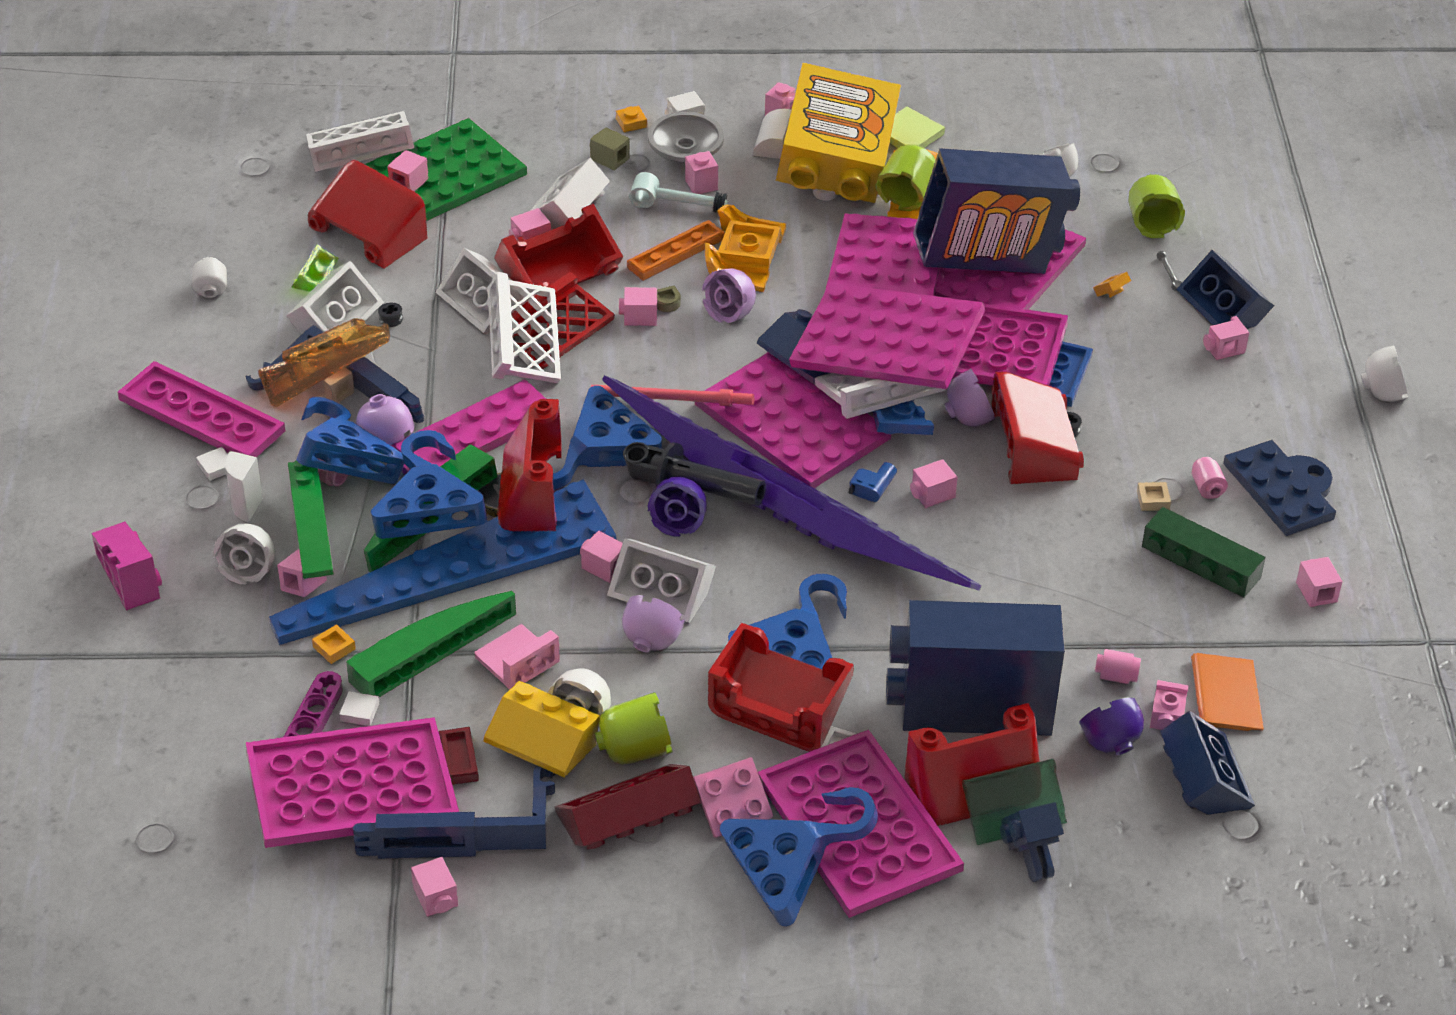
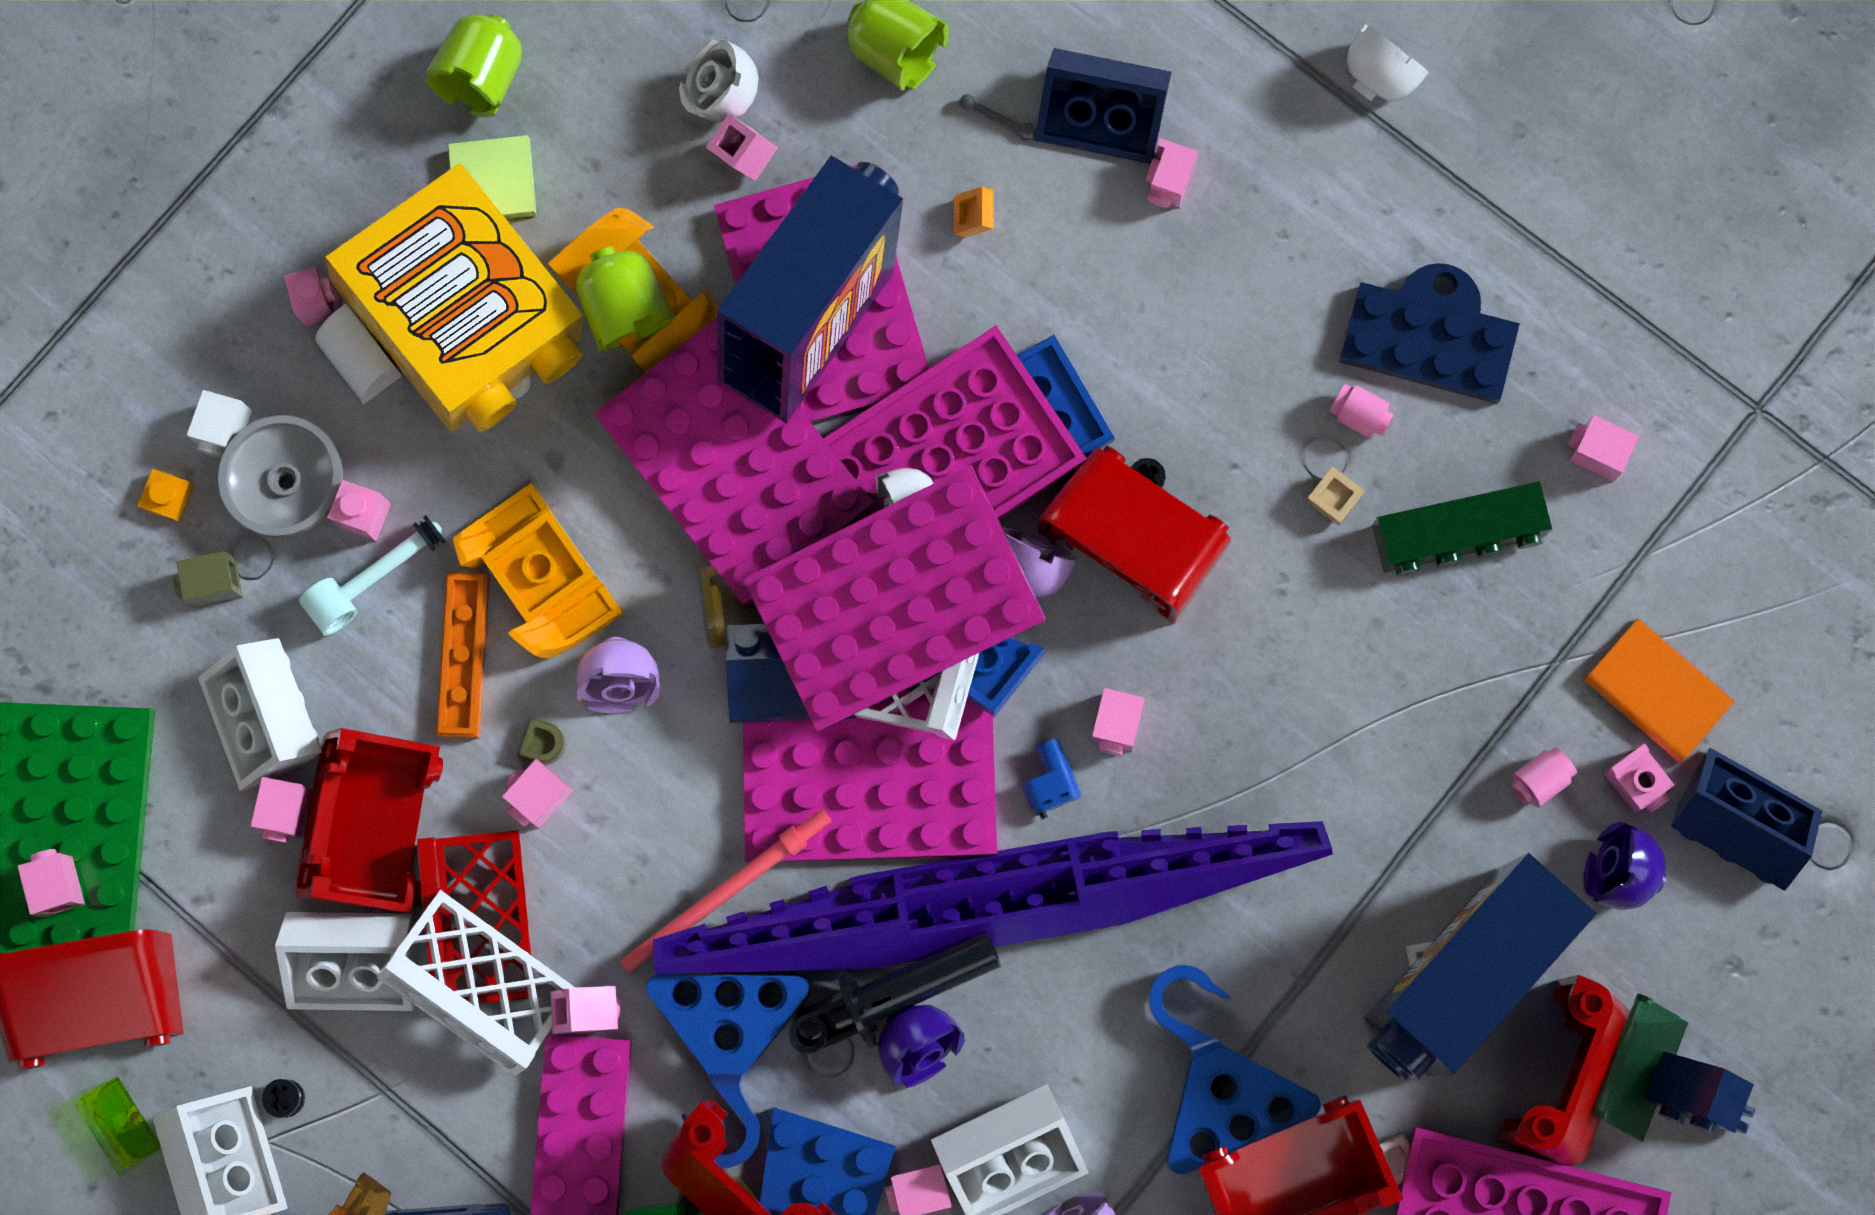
camera: 40 degrees left, 35 degrees up
none -> lime cylinder [425,14,523,118]
none -> bright pink brick [550,986,621,1034]
none -> clear yellow tile [698,565,726,649]

